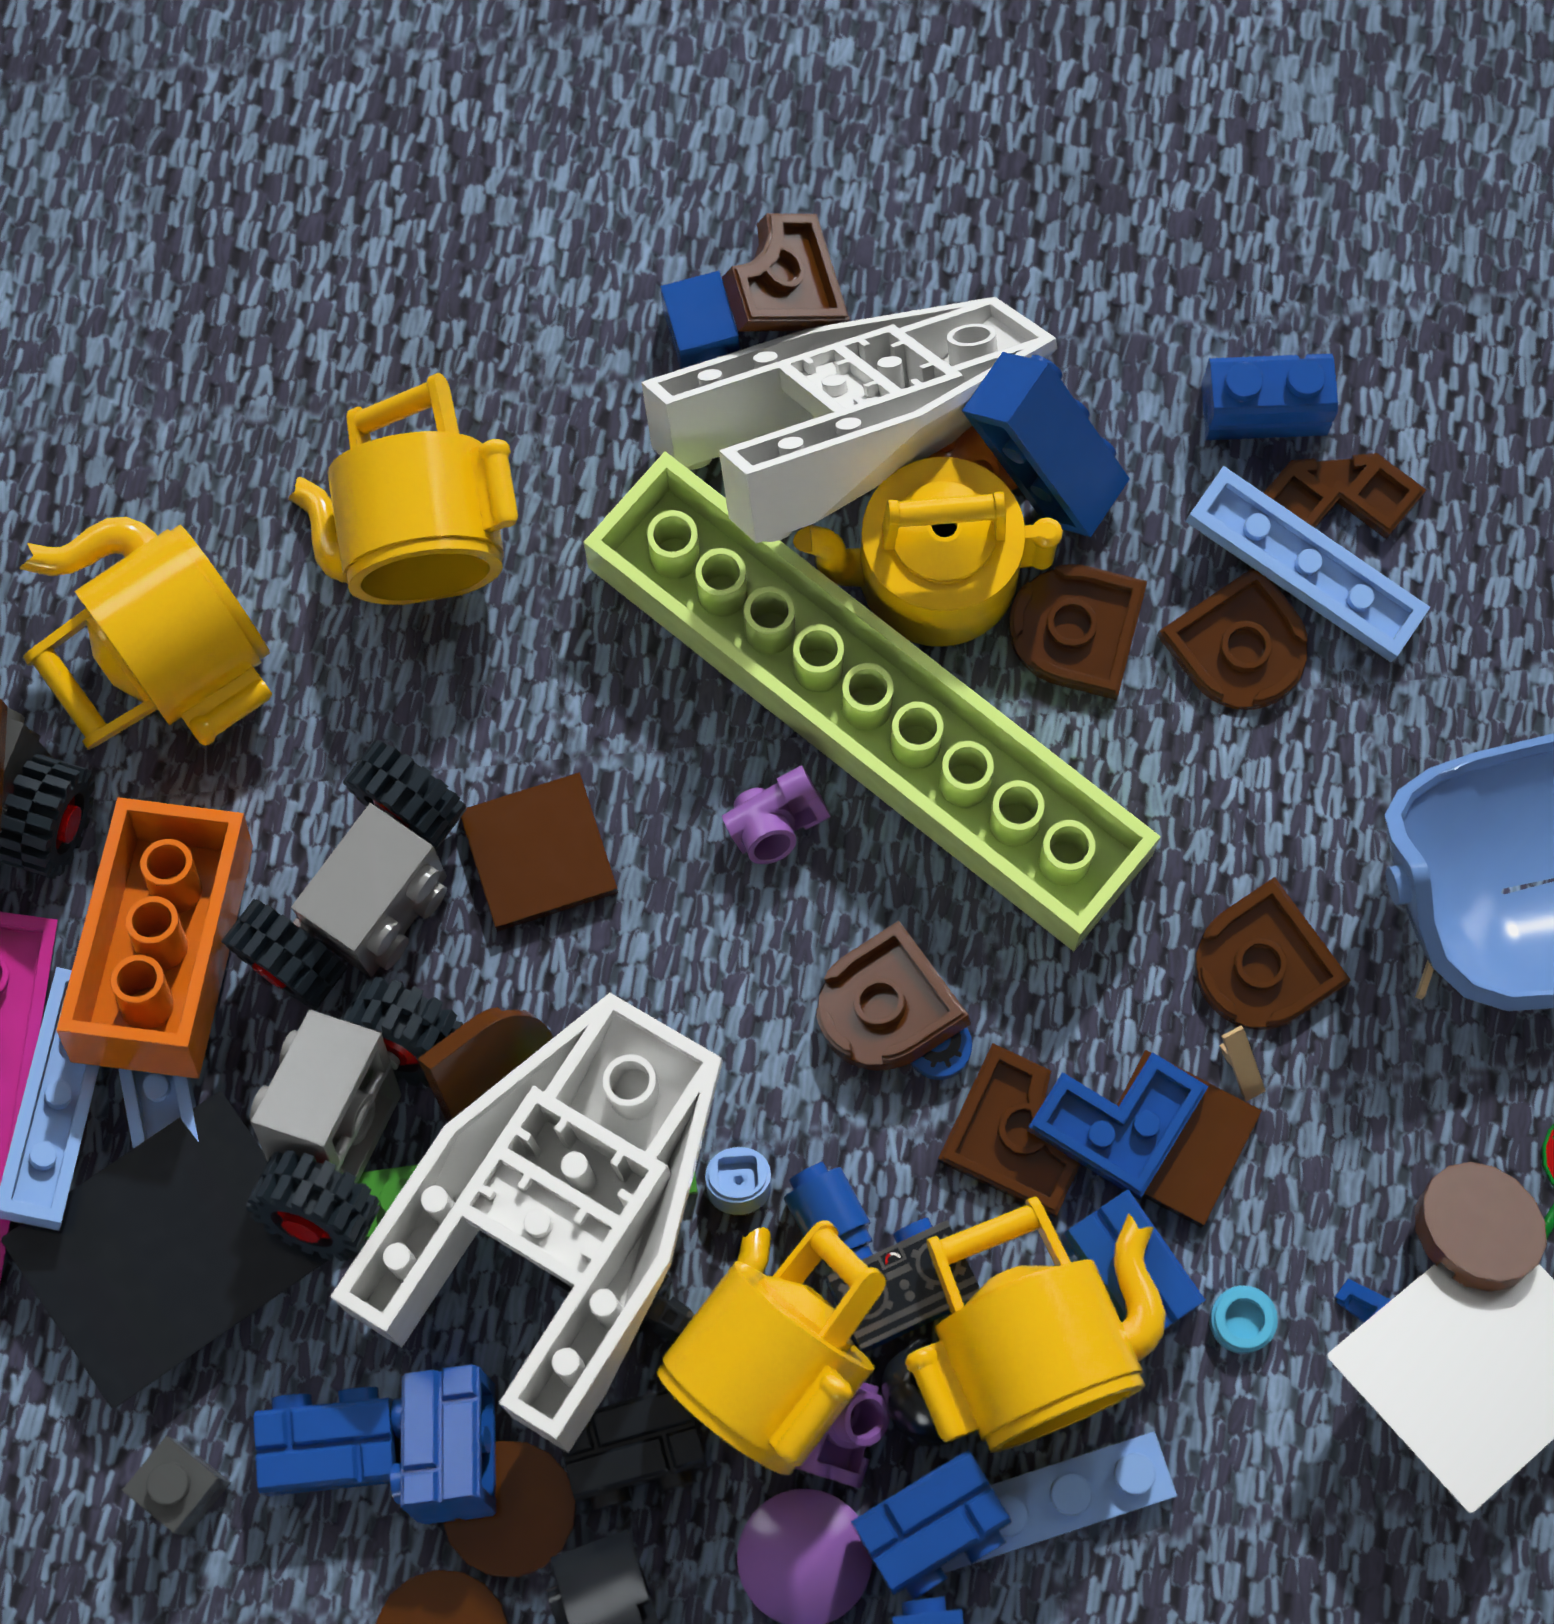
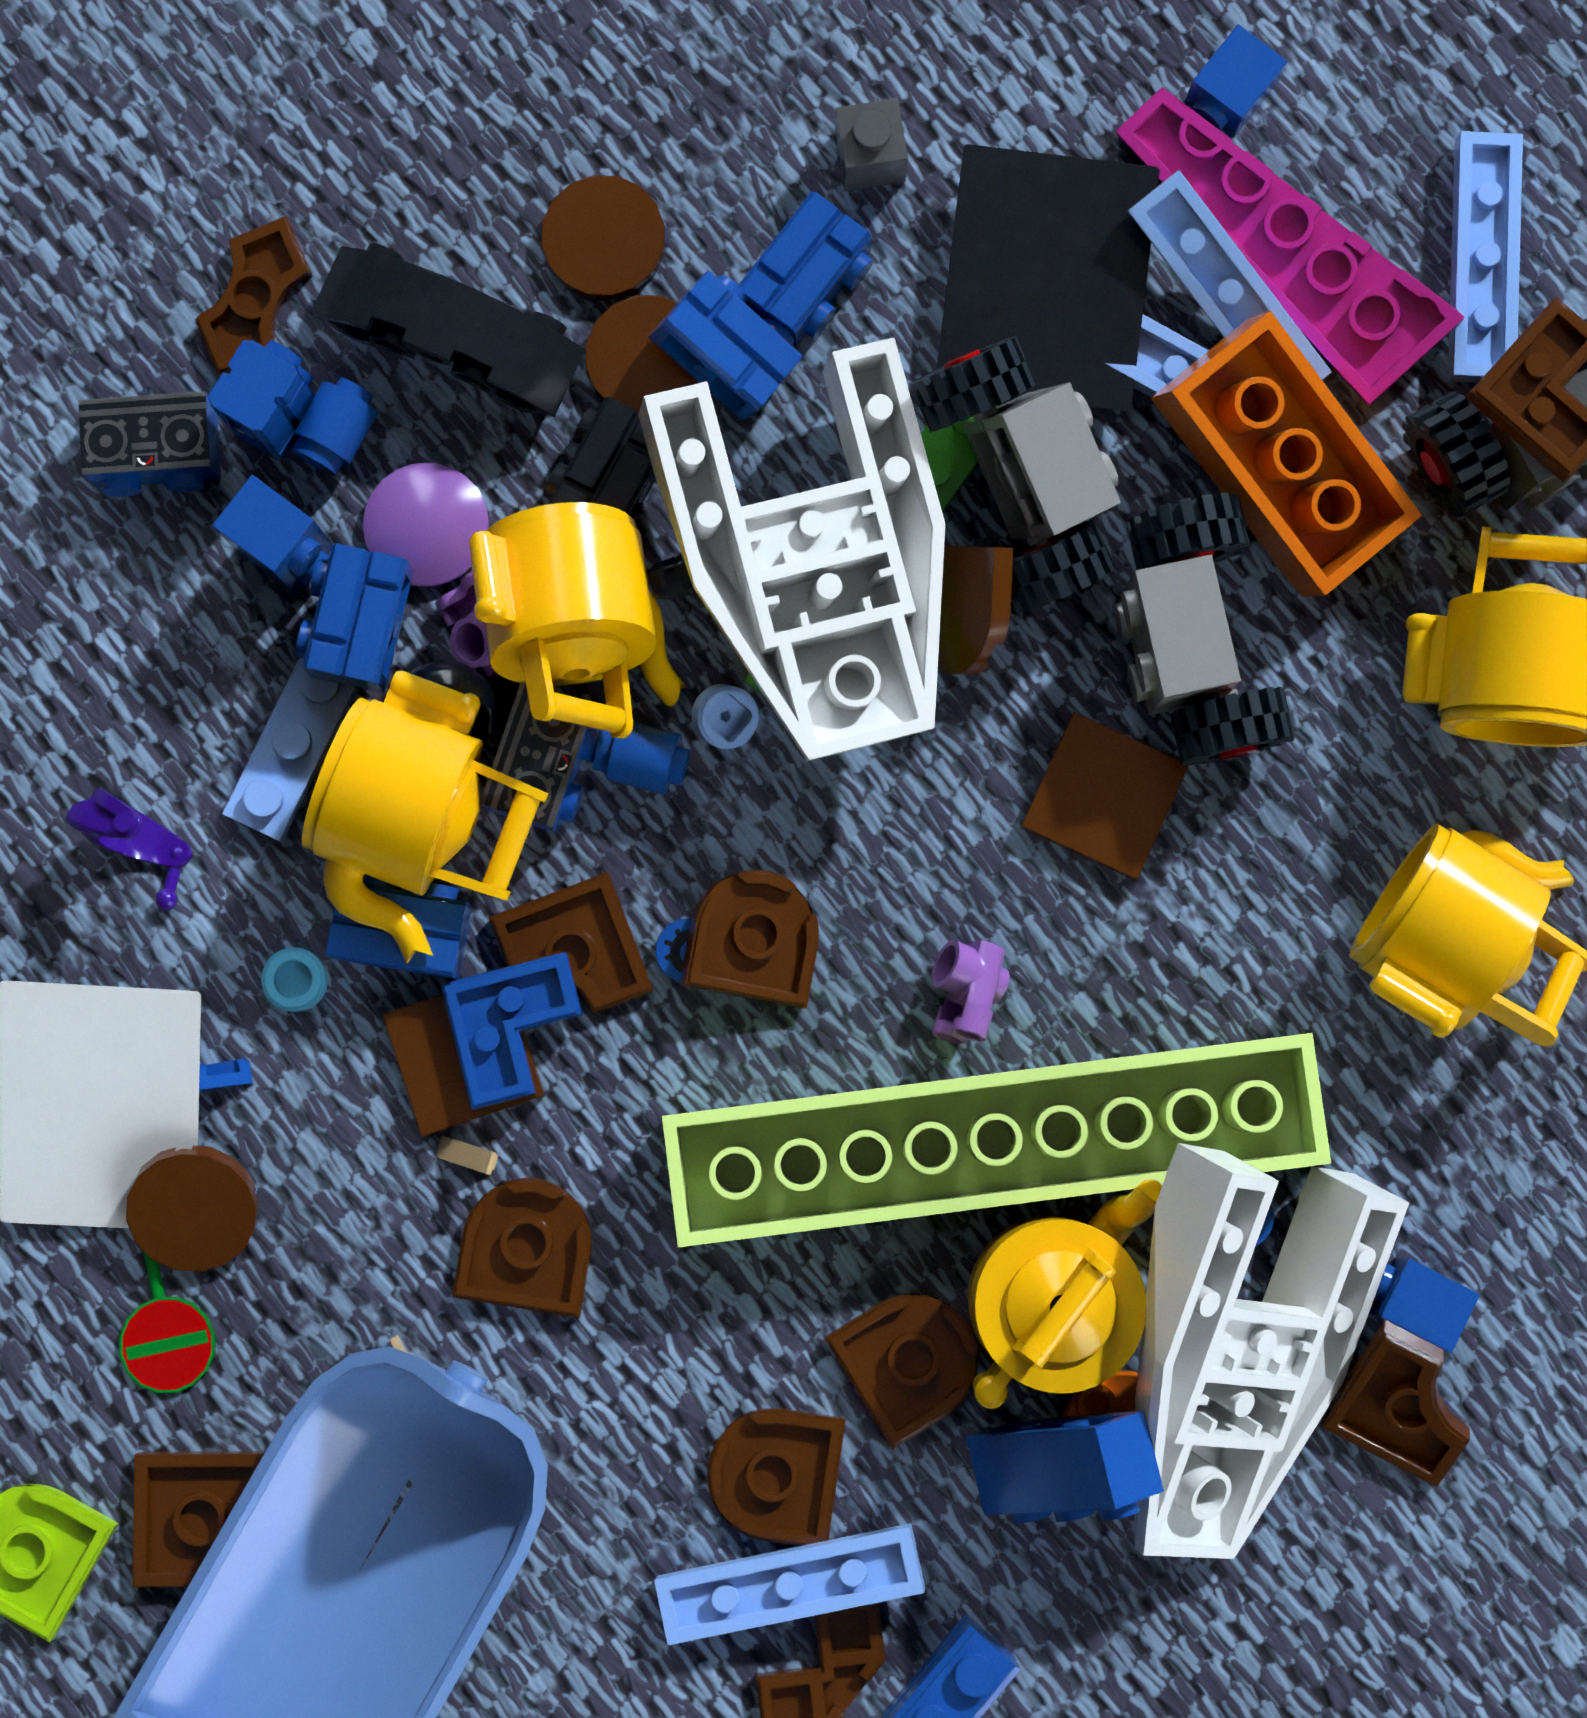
camera: 130 degrees right, 10 degrees up
none -> dark purple helmet [66,788,192,911]

